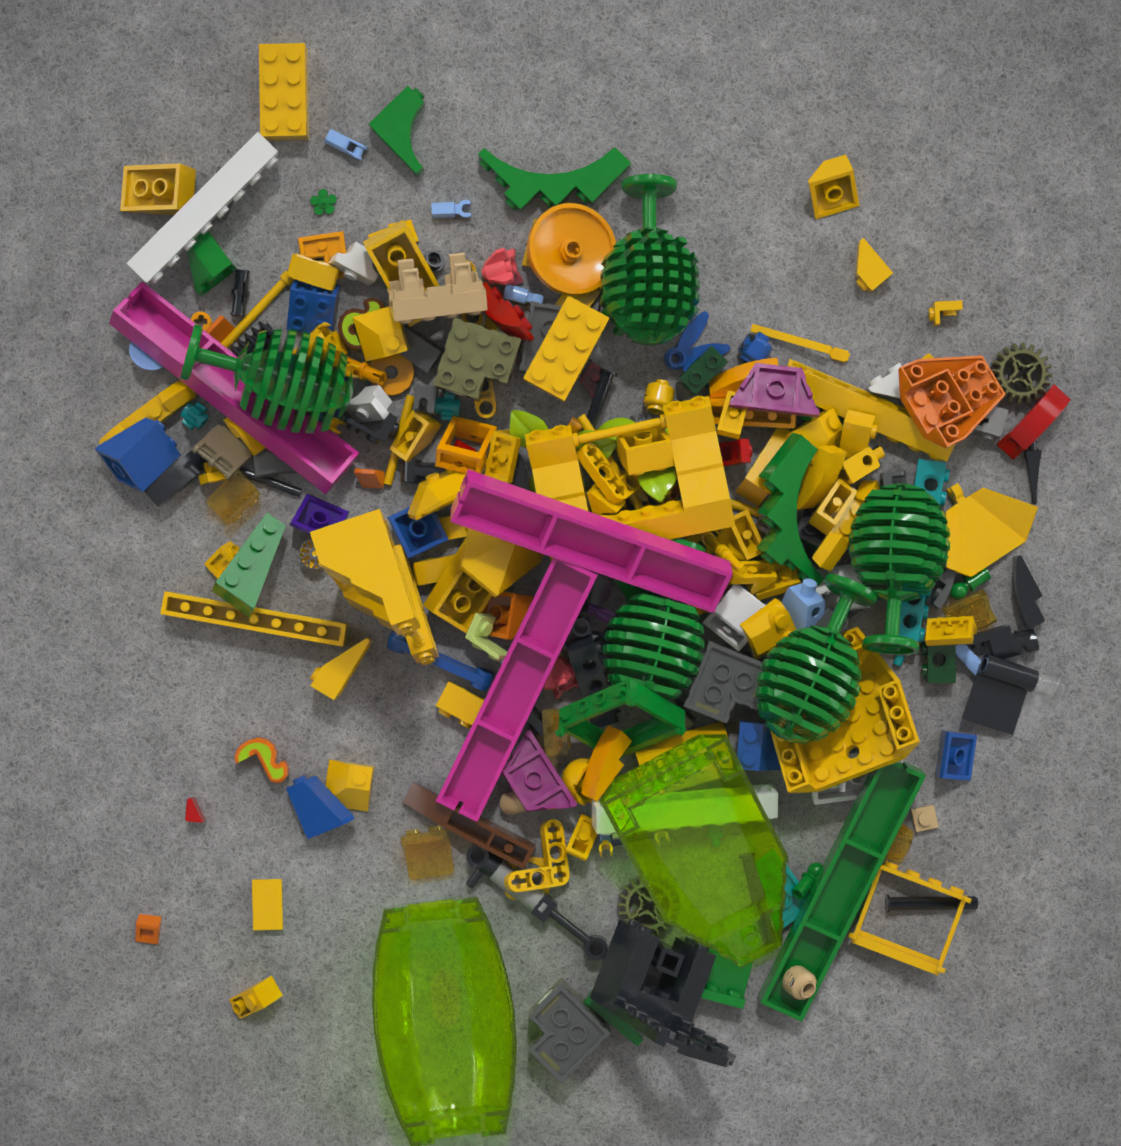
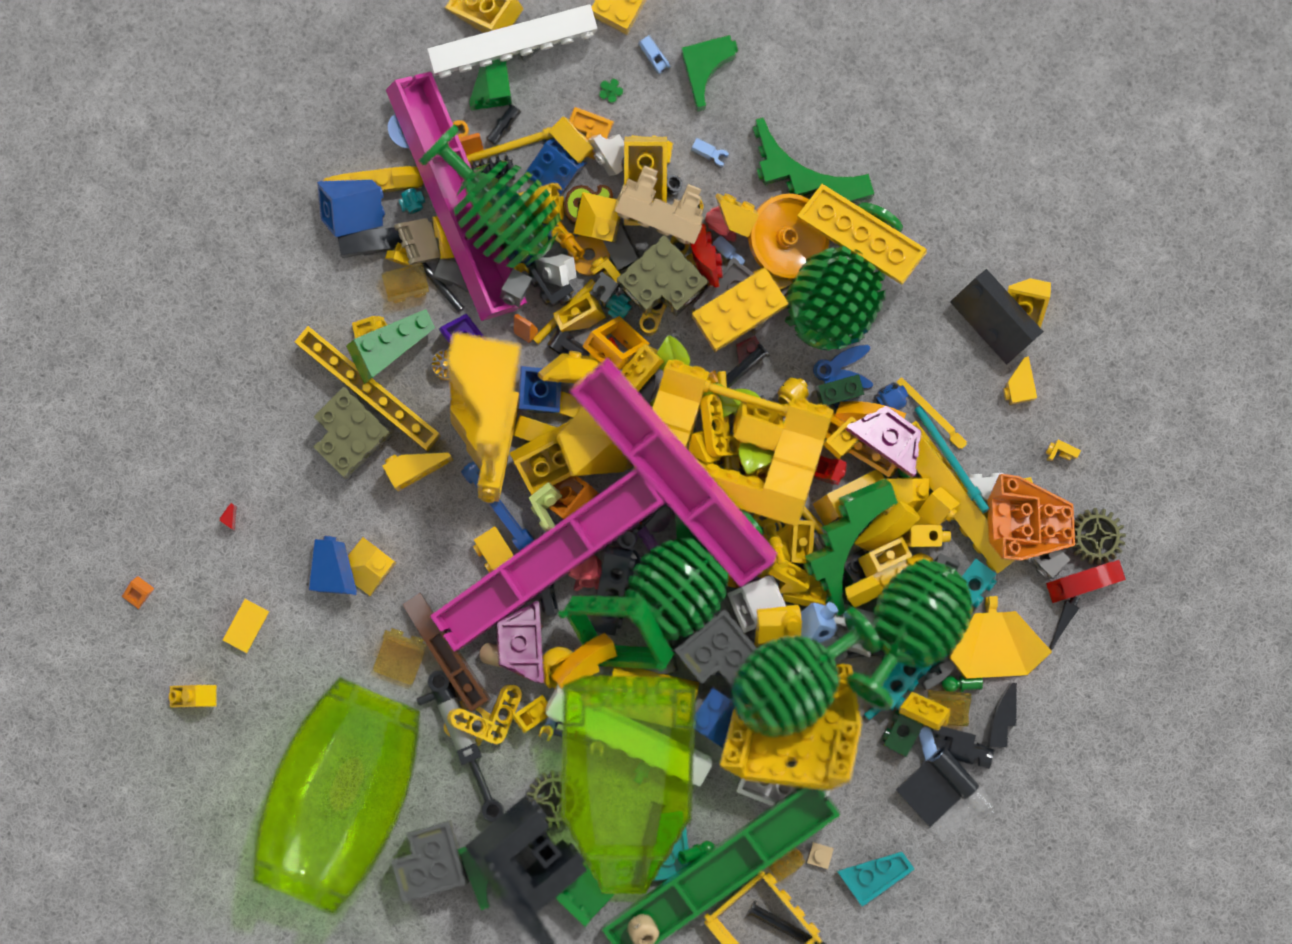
camera: 30 degrees right, 5 degrees down
animal [234,737,290,783] -> none
clear yellow bracket [542,707,571,756] -> none
blue slope [935,730,977,781] -> none
none -> olive piece [313,387,392,481]
none -> dark grey brick [500,269,532,307]
none -> yellow bracket [590,256,621,282]
none -> yellow slope [715,193,759,237]
none -> yellow plate [797,184,927,285]
none -> teal wing [837,851,915,907]
none -> teal bar [914,406,990,513]
none -> black brick [950,269,1044,365]

